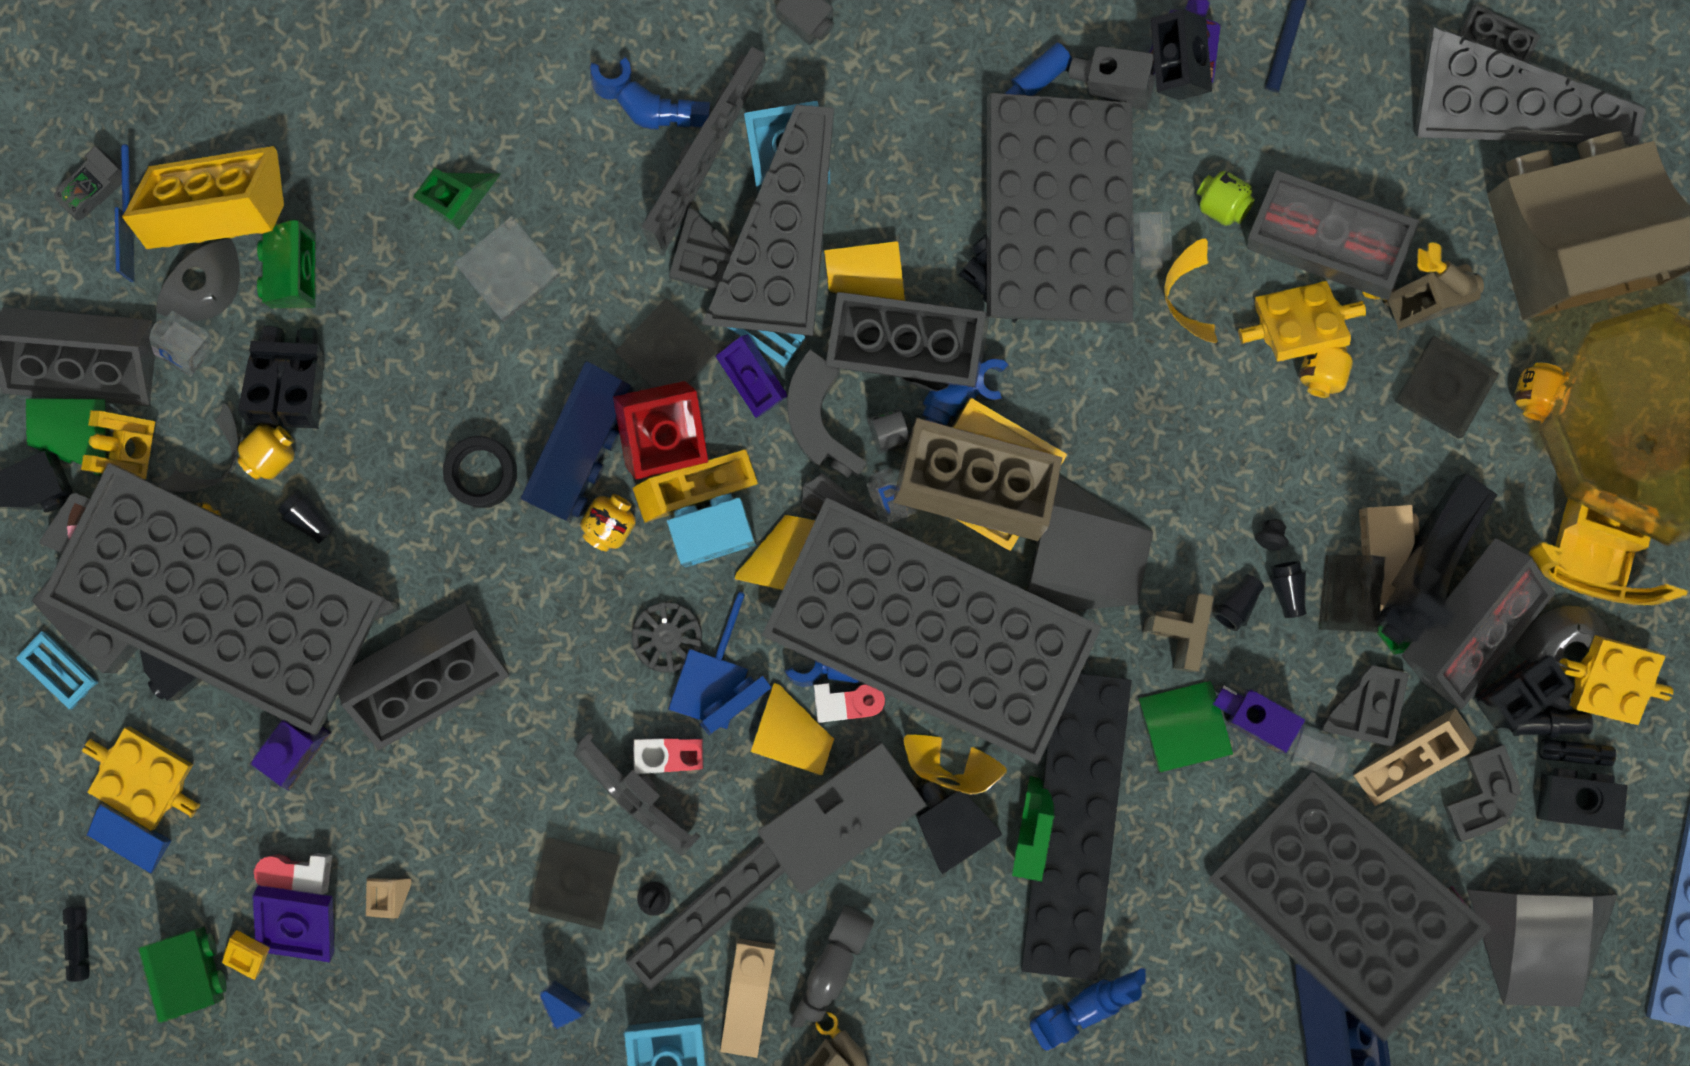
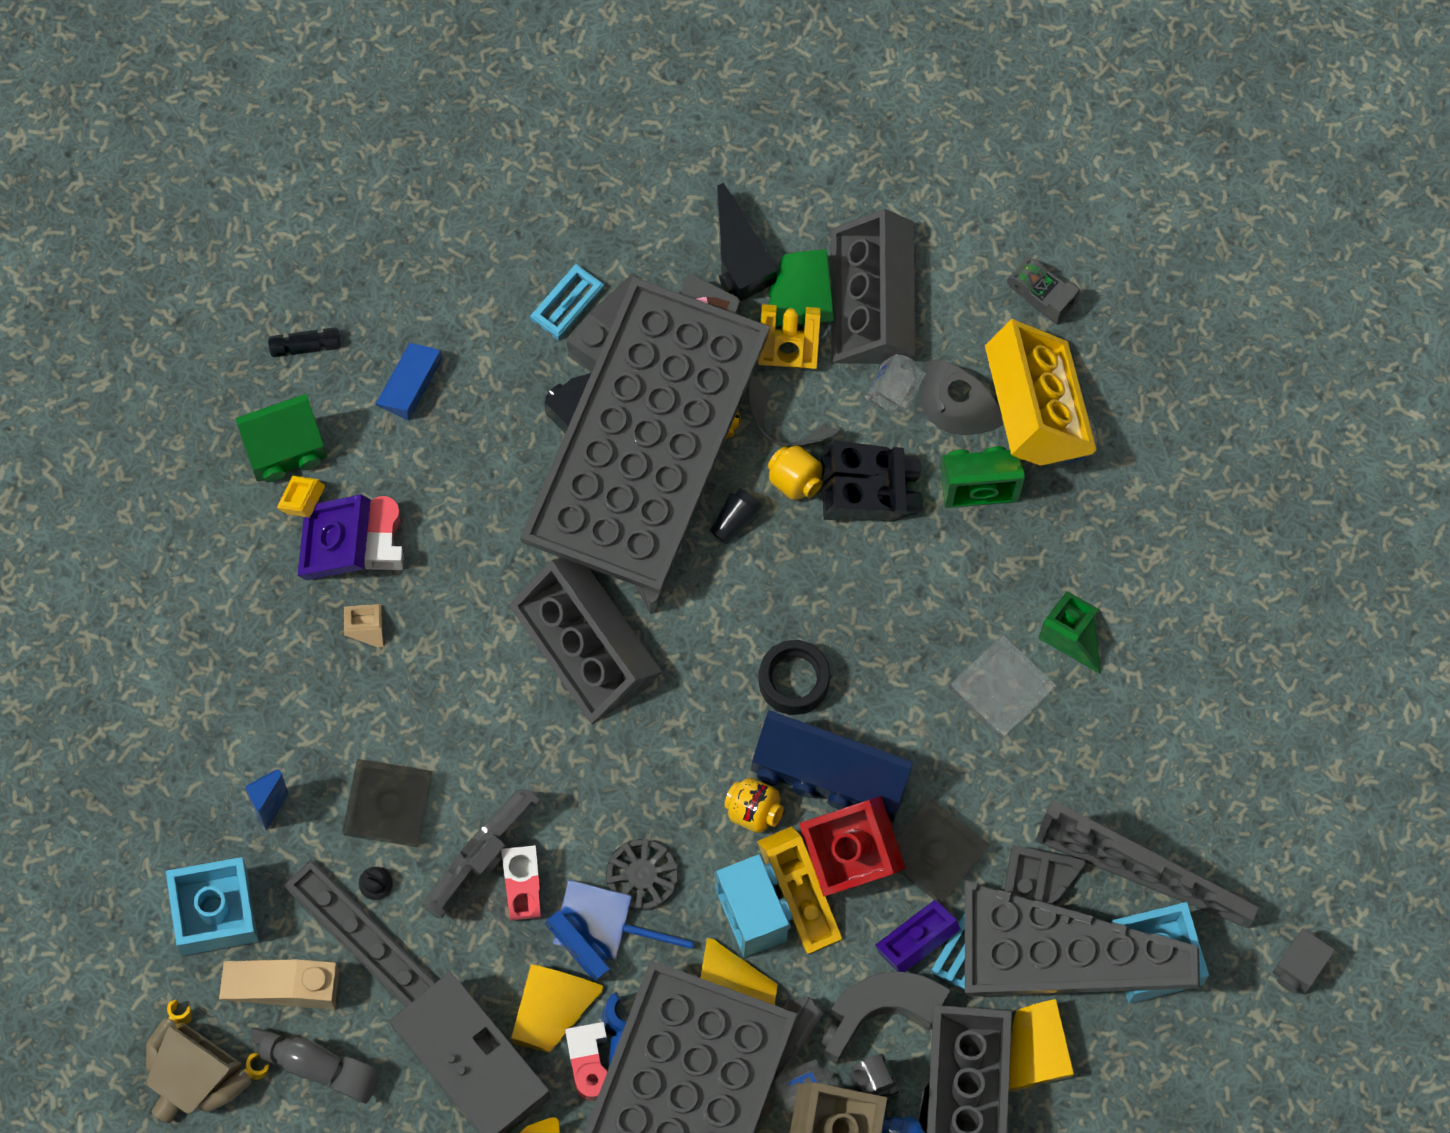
camera: 85 degrees right, 15 degrees down
yellow plate [82,726,200,831] -> none
blue piece [115,144,134,282] -> none
dark purple torso [251,720,332,791] -> none
blue piece [590,57,710,130] -> none

